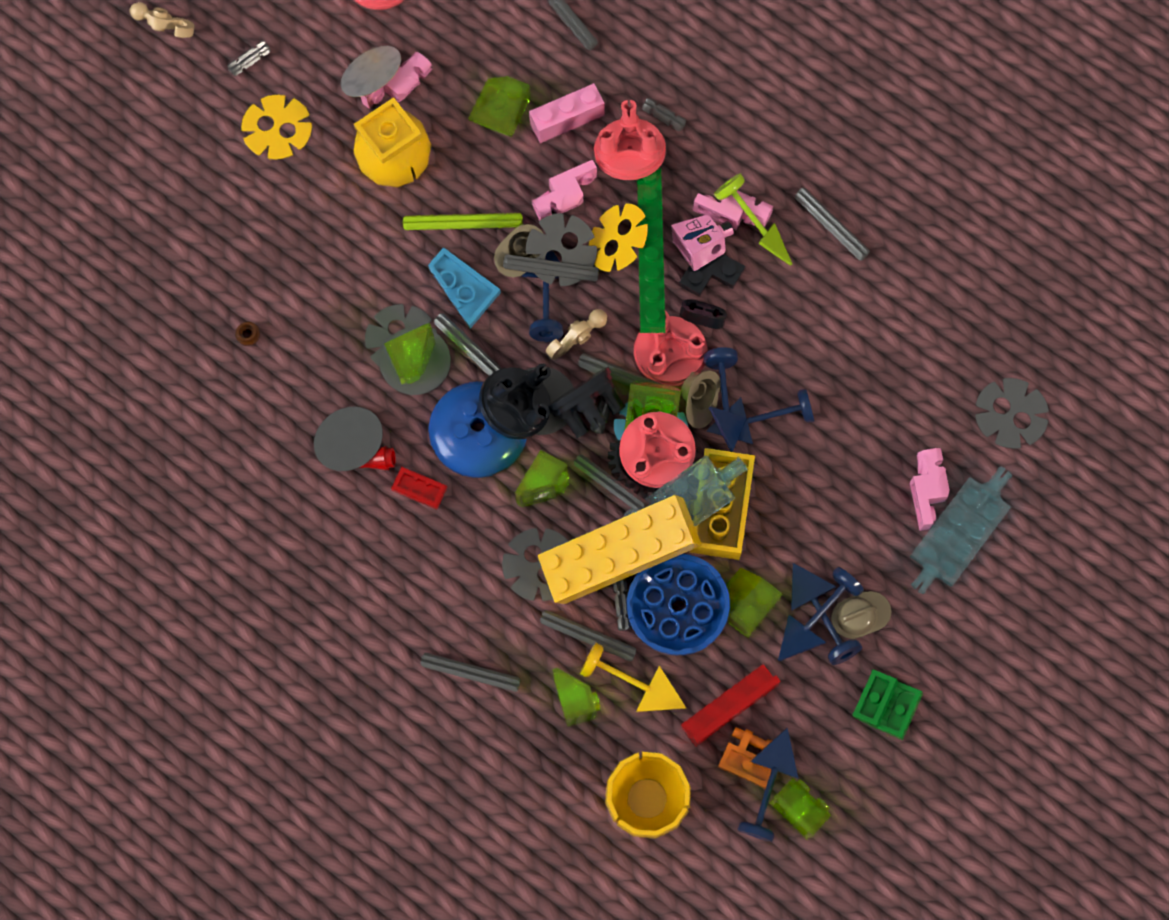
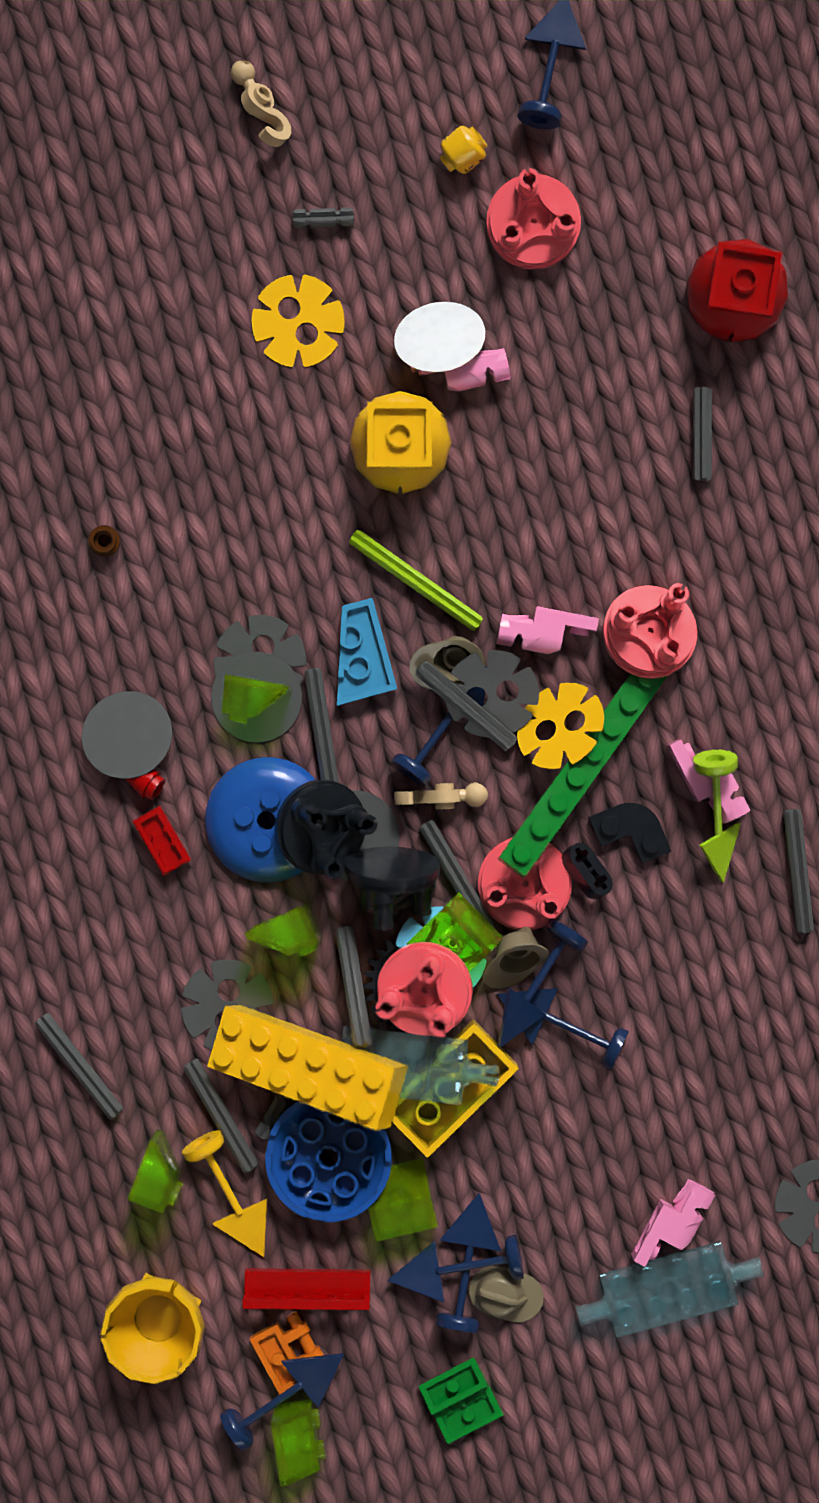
camera: 35 degrees right, 15 degrees up
clear neon green slope [468,76,531,137] -> none
bright pink brick [529,83,605,143] -> none
dark grey axle [642,98,686,131] -> none
bright pink torso [671,215,734,271] -> none

